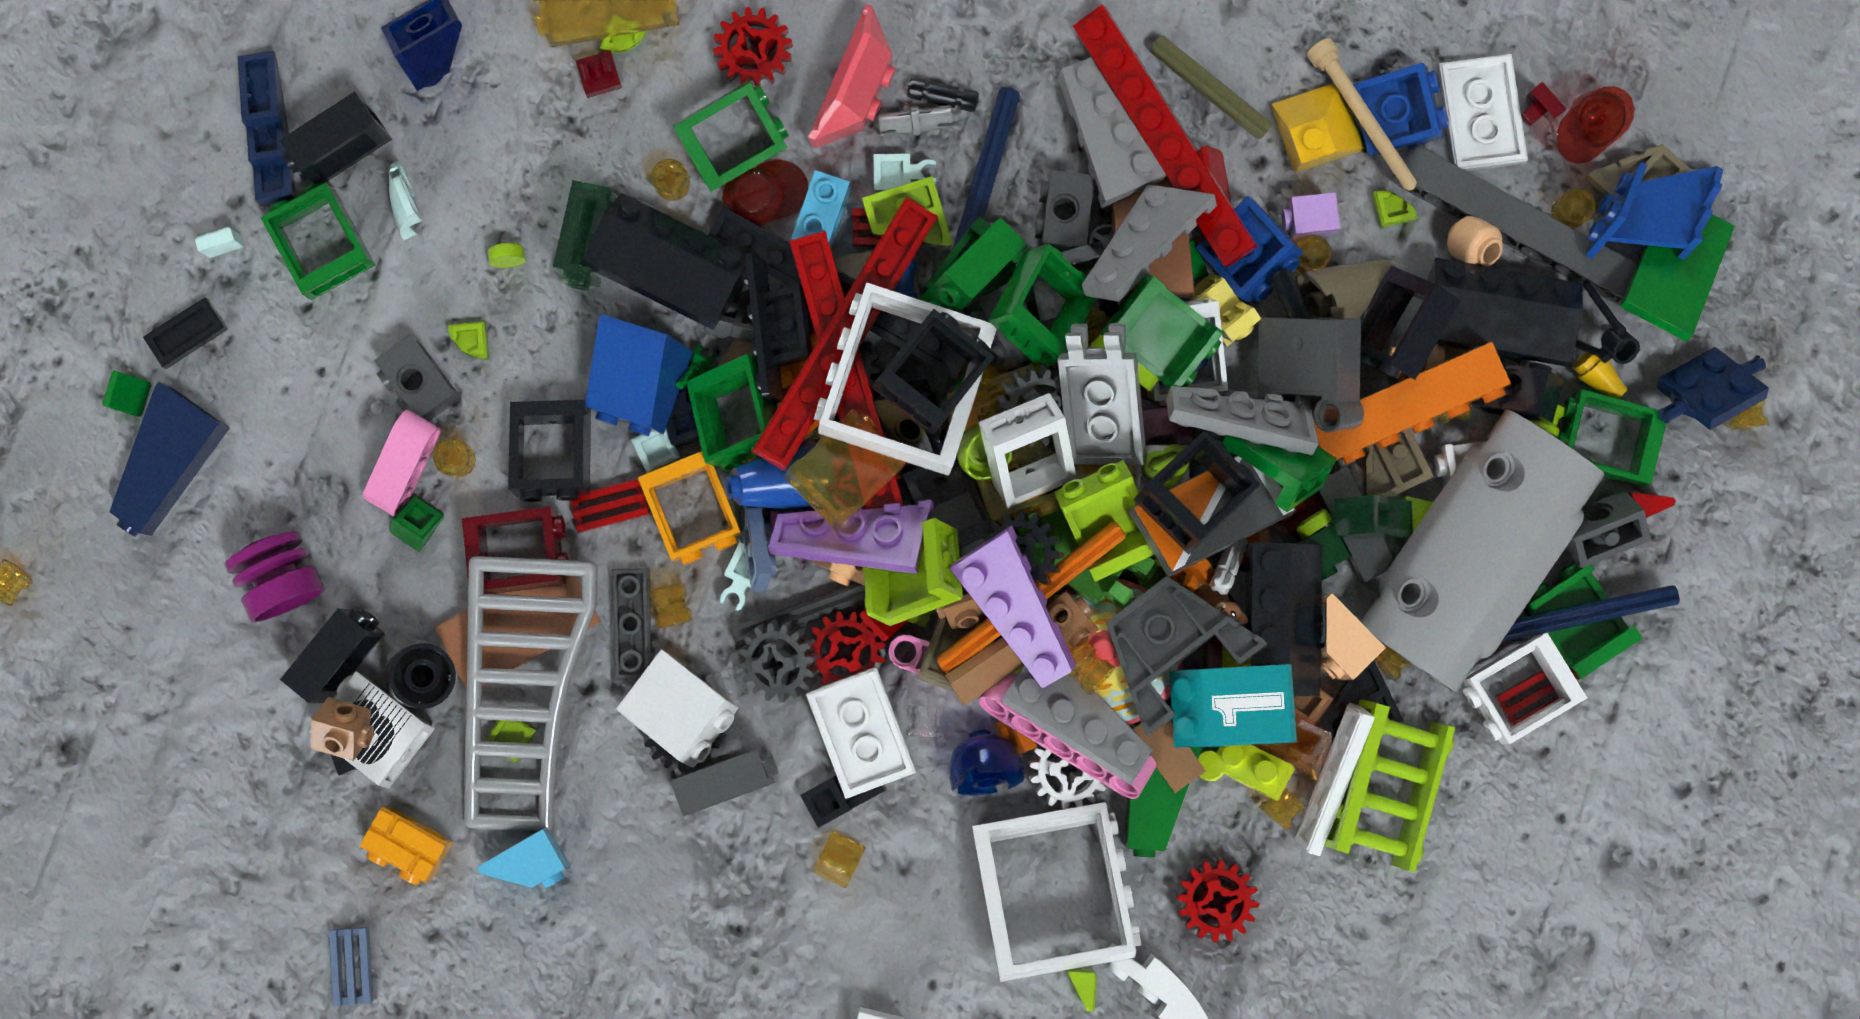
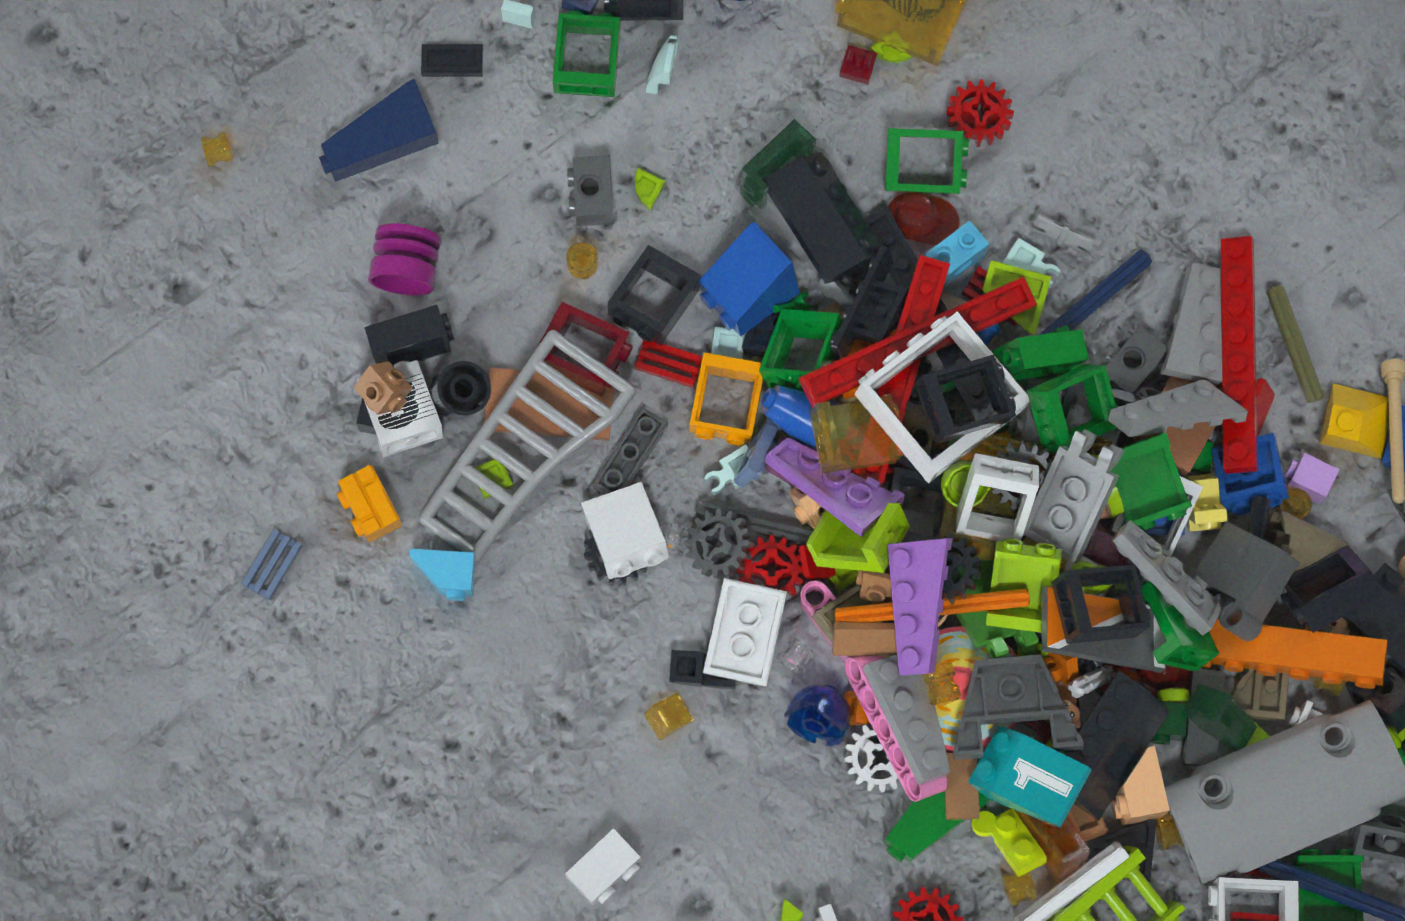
camera: 30 degrees right, 10 degrees down
green slope [102,370,151,417] -> none
bright pink beam [362,409,441,517] -> none
green slope [390,495,445,552] -> none
lime tile [488,243,526,268] -> none
clear yellow wheel [649,584,693,629] -> none
clear yellow wheel [651,159,691,201] -> none
dark grey window [670,747,778,817] -> none
coral wedge [808,4,896,148] -> none
black axle [907,77,979,112] -> none
white window [972,802,1141,982] -> none
medium nougat brick [1046,591,1099,653] -> none
lime tile [1371,191,1418,229] -> none

